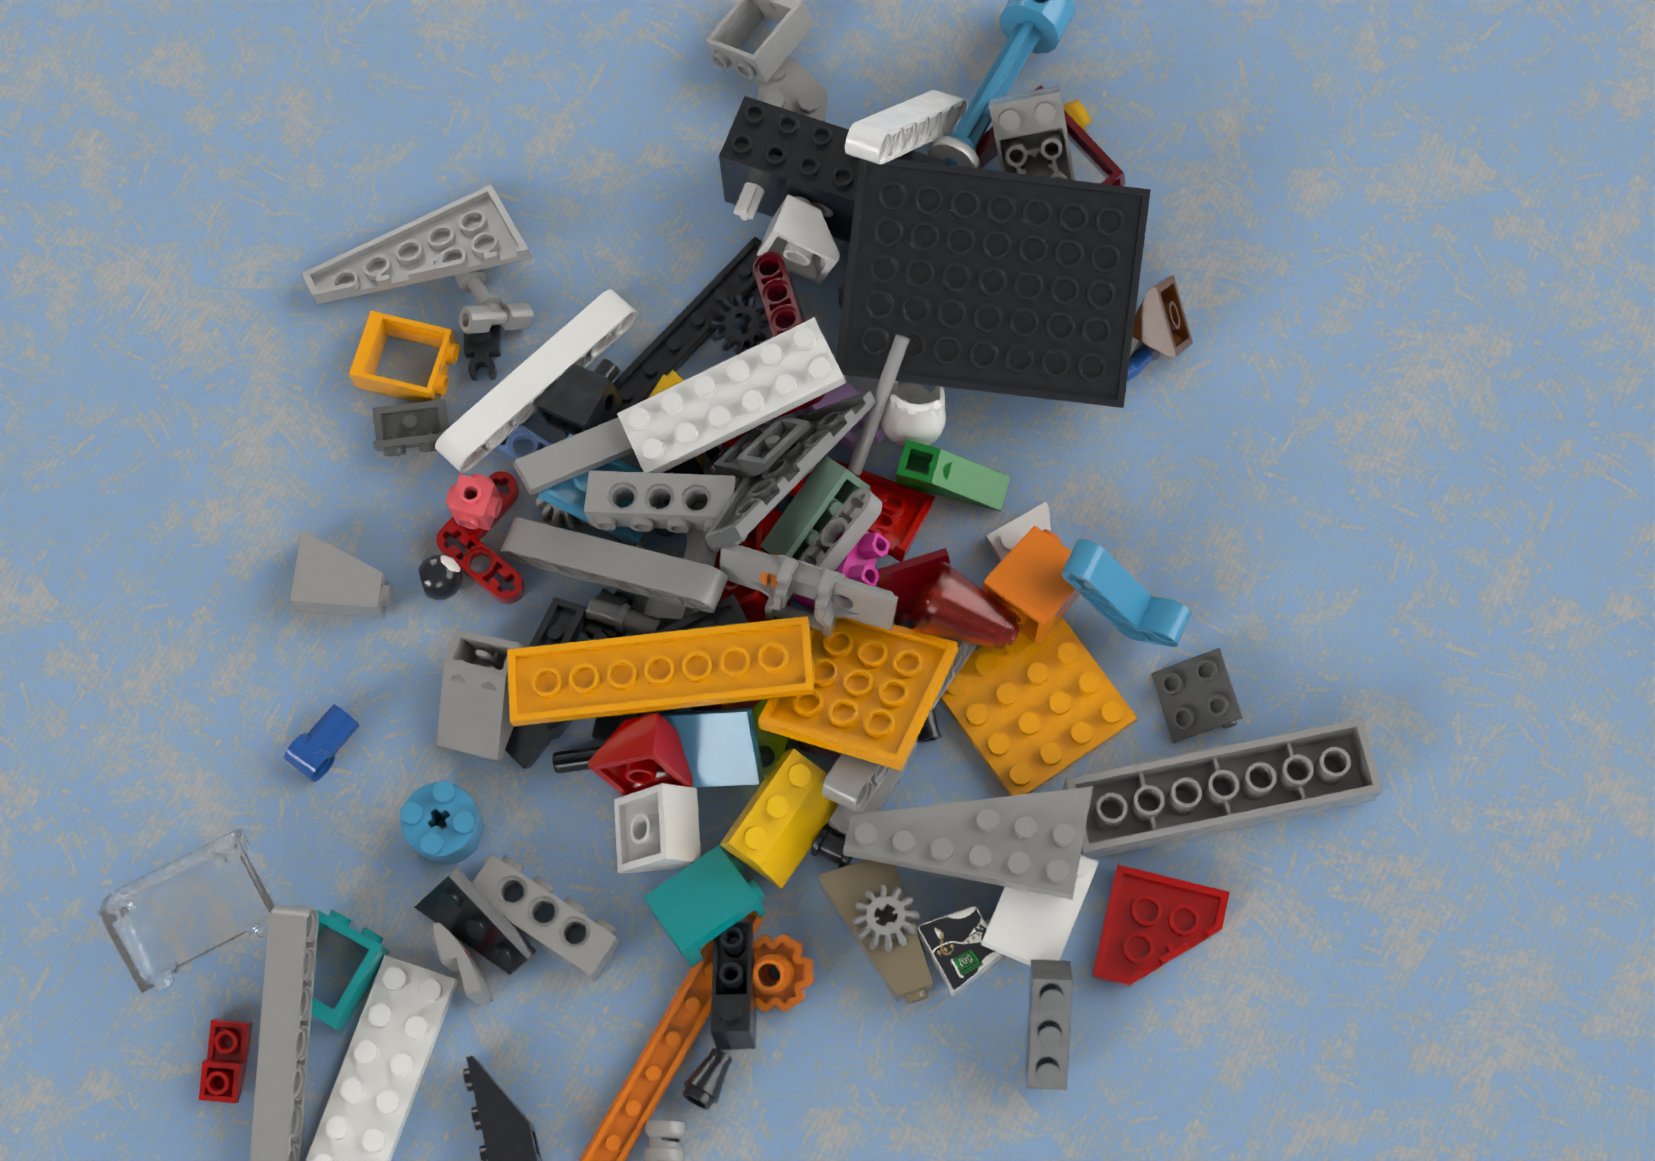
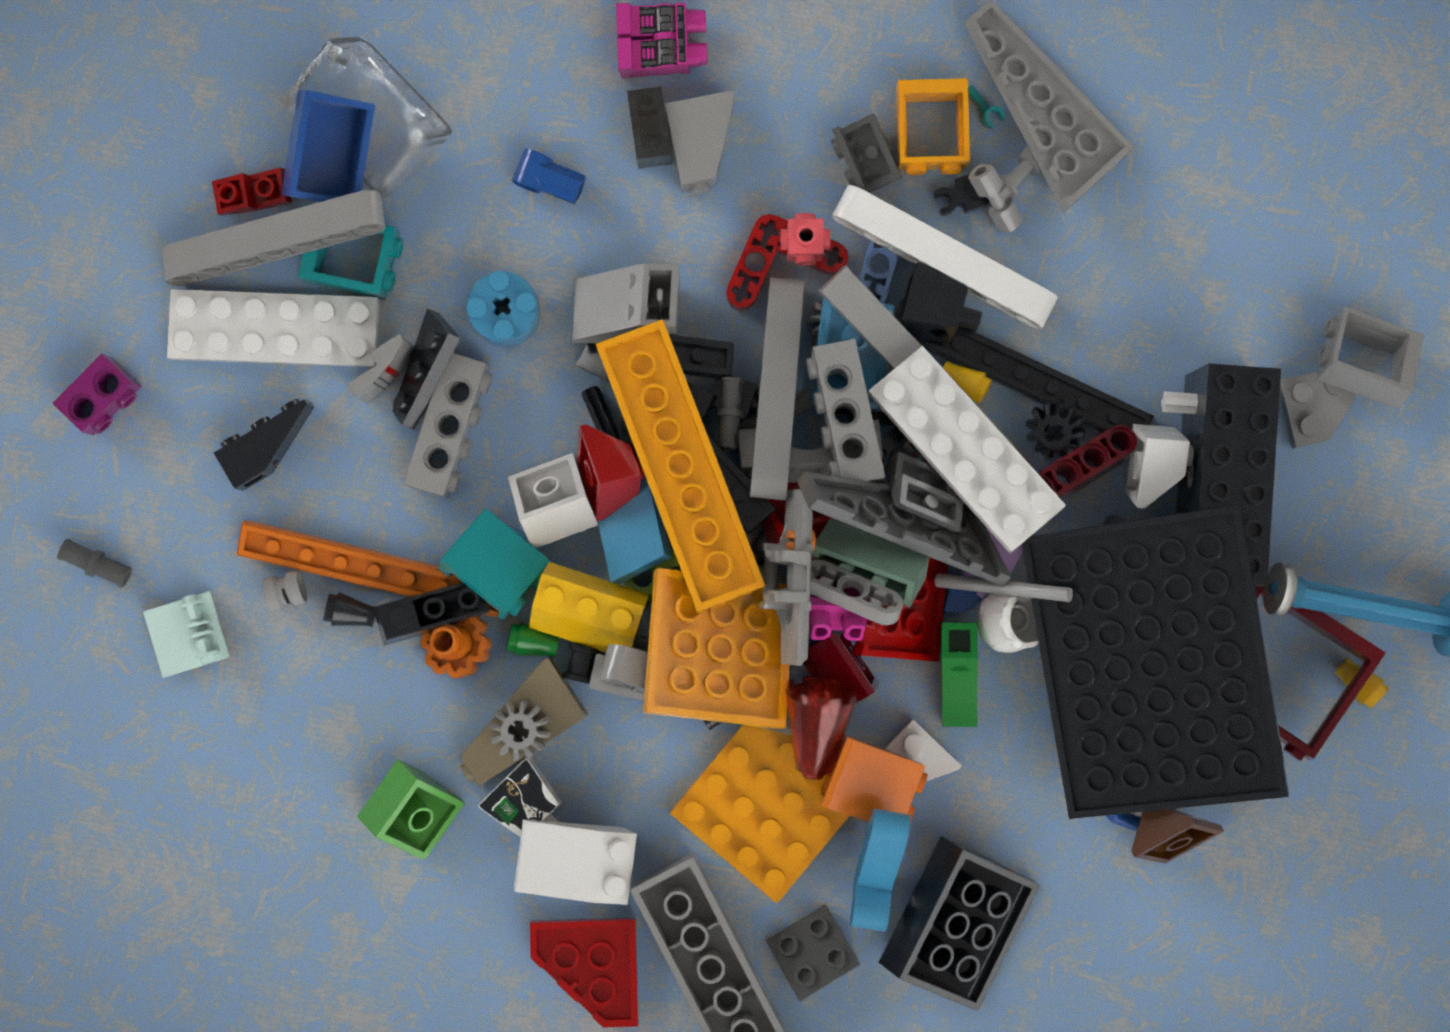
camera: 75 degrees right, 15 degrees up
black piece [418,555,463,600] -> none
light grey wing [843,786,1093,900] -> none
white beam [845,90,967,164] -> none
light grey slope [989,85,1076,180] -> none
brick [1025,959,1073,1090] -> none
none -> blue piece [281,90,375,202]
none -> bright green slope [357,759,465,860]
none -> green cone [506,622,559,657]
none -> dark pink hips [616,3,708,78]
none -> clear smoke brick [627,86,672,169]
none -> black slope [878,836,1040,1011]
none -> blue tile [943,589,982,613]
none -> teal hand [968,85,1005,128]

